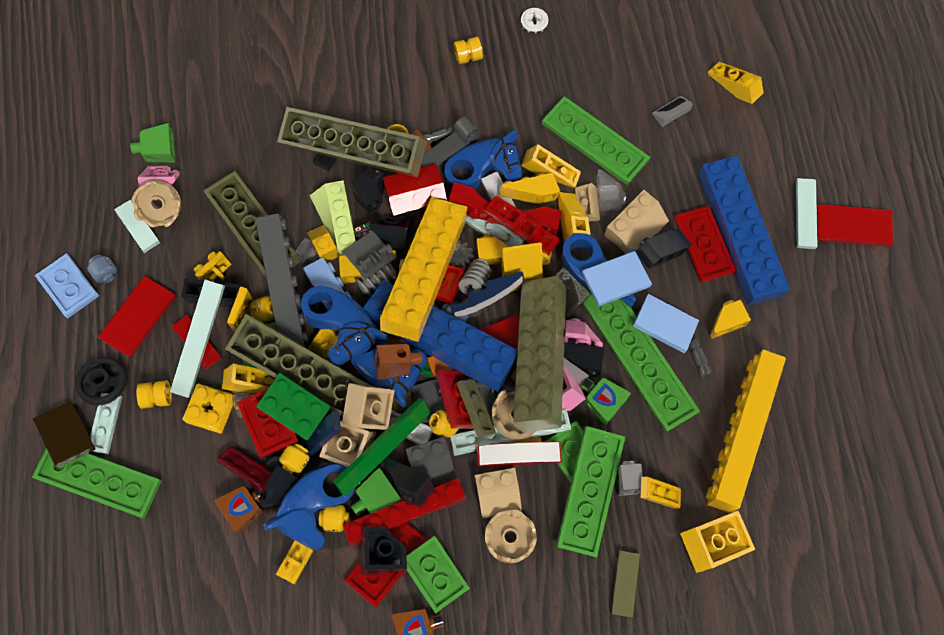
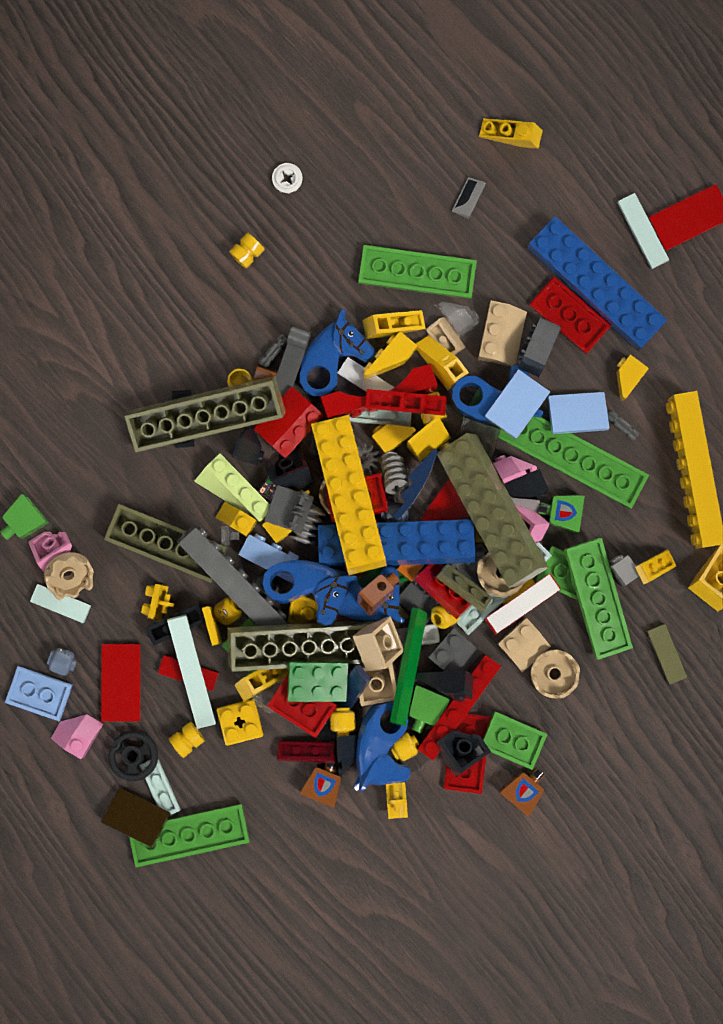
camera: 30 degrees left, 15 degrees up
none -> bright pink slope [51,714,104,759]

